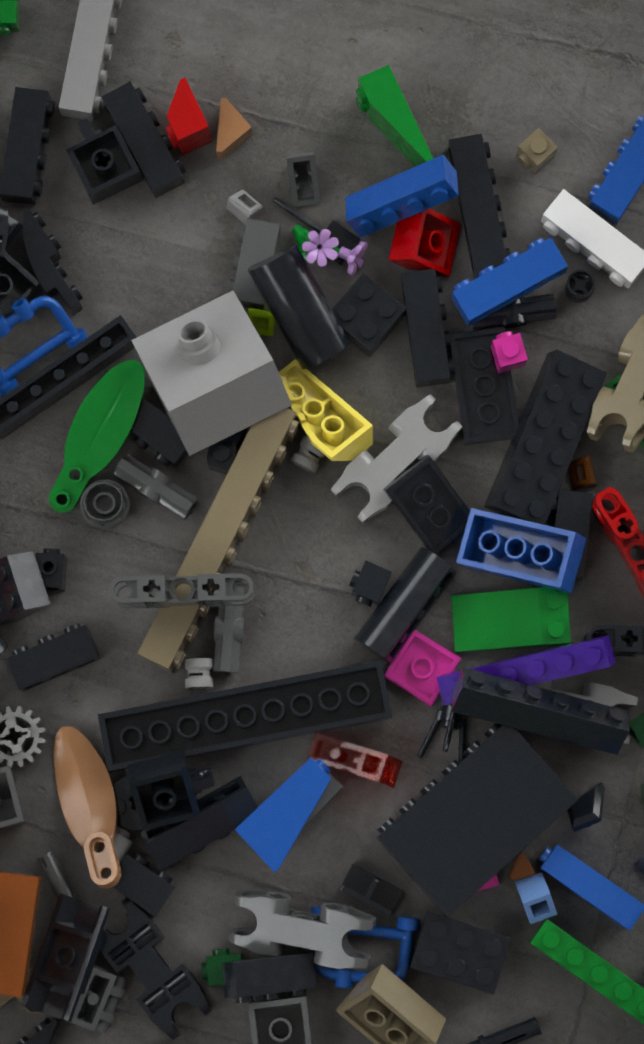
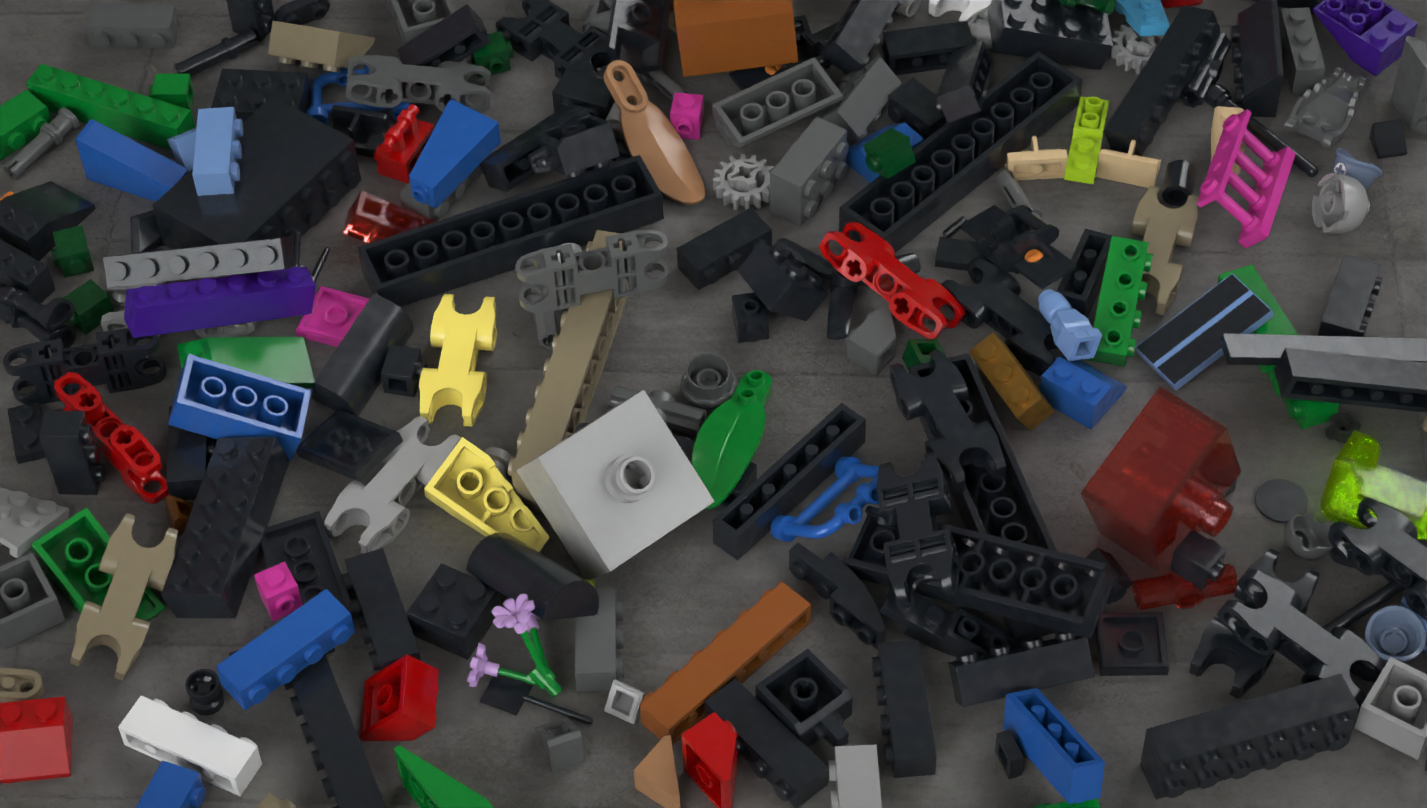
camera: 165 degrees right, 30 degrees down
blue brick [345,155,459,238] -> none
none -> green brick [148,74,195,111]
none -> medium blue brick [192,107,243,196]
none -> red brick [374,104,434,184]
none -> light yellow piece [419,294,497,427]
none -> dark orange brick [640,582,811,745]
none -> dark pink brick [670,92,704,140]

